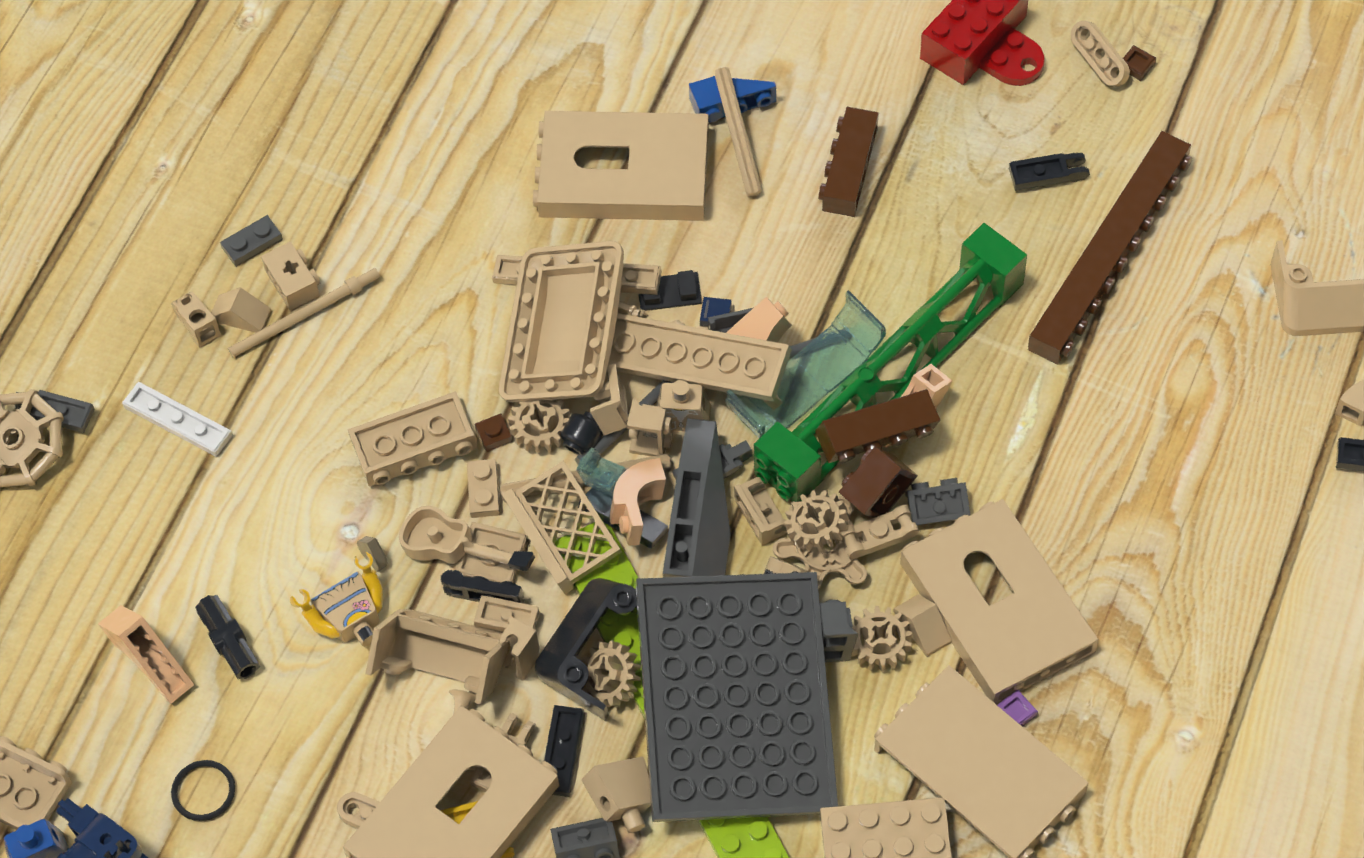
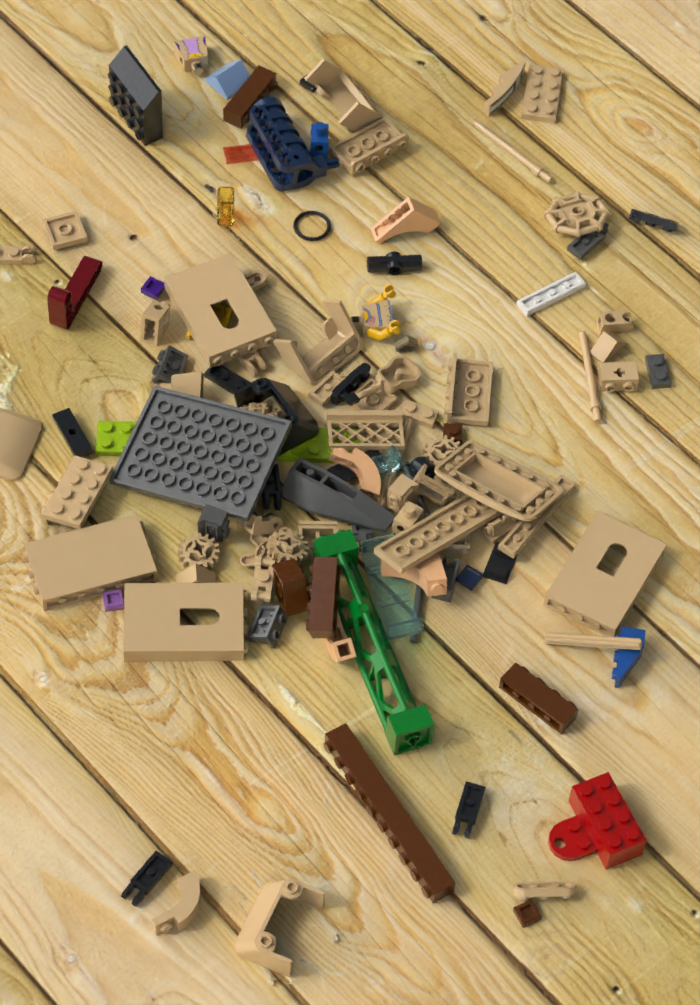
camera: 110 degrees right, 5 degrees down
tan hinge [500,616,540,681] -> none

